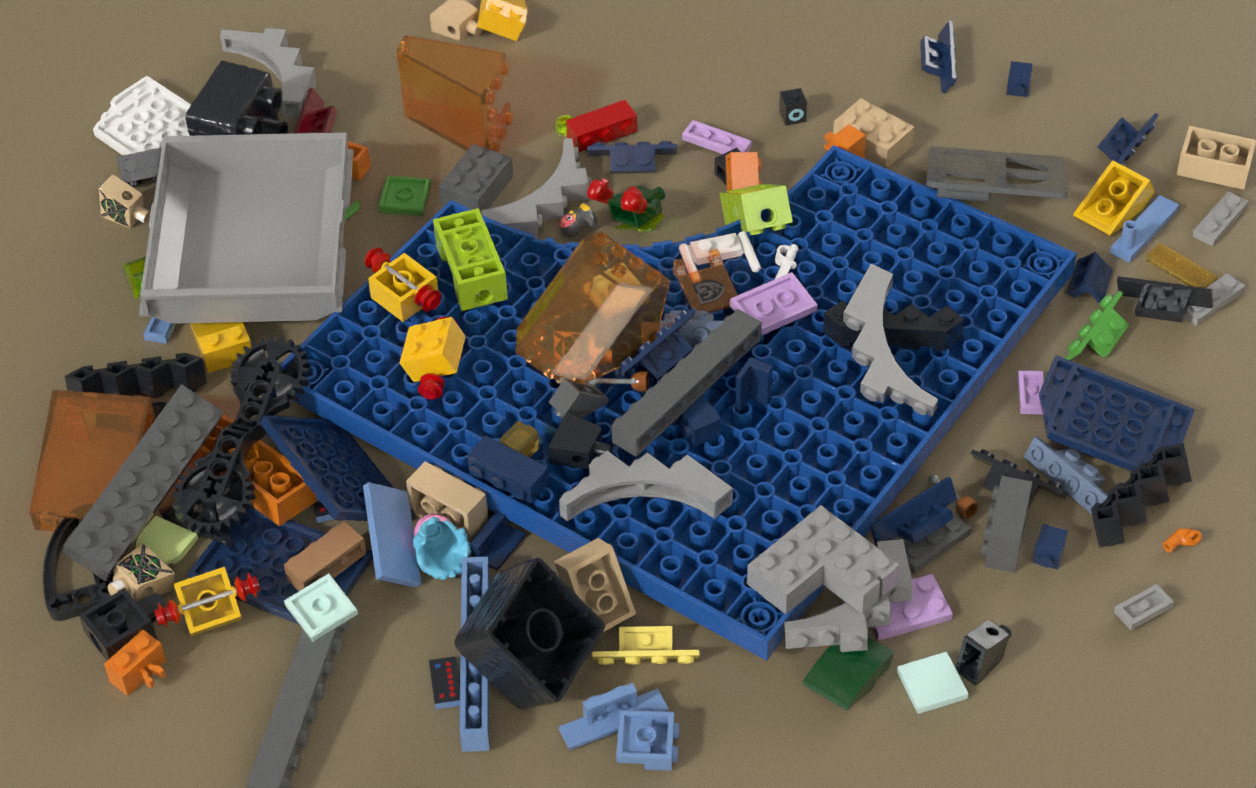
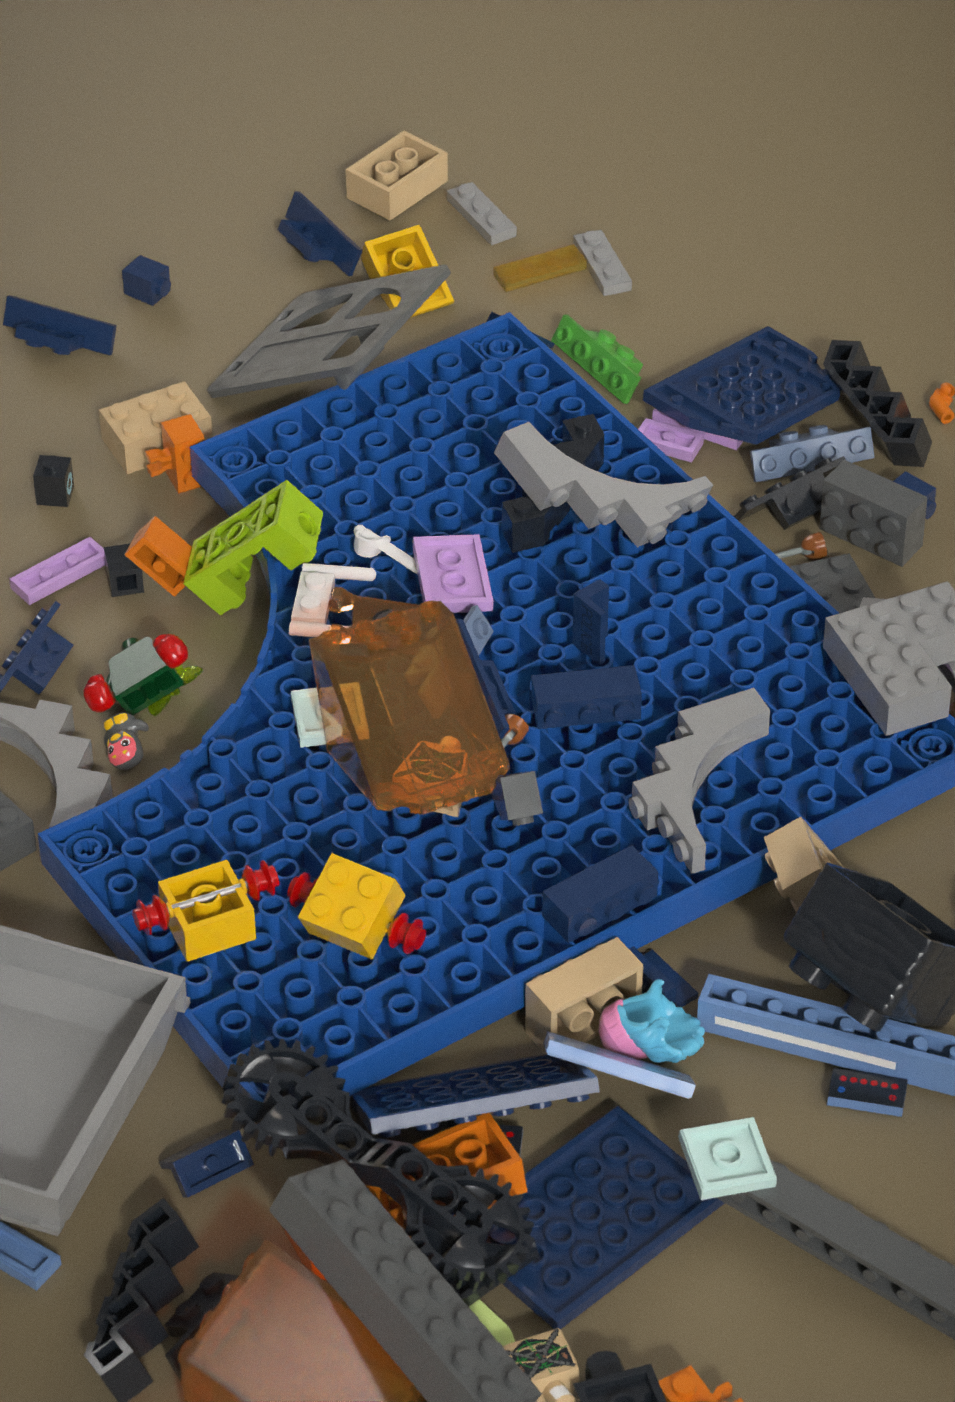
camera: 70 degrees left, 5 degrees down
yellow brick [154,567,261,637] -> none
yellow slope [190,322,252,373] -> none
medium nougat brick [284,521,367,591] -> none
lime plate [433,208,508,311] -> none
clear yellow brick [499,421,540,458] -> none
black torso [548,412,613,469] -> none
light yellow bracket [592,626,699,665] -> none
dark grey brick [612,309,762,457] -> none
dark blue bracket [869,477,957,547] -> none
medium blue piece [1110,195,1179,263] -> none
black bracket [1117,276,1213,323] -> none

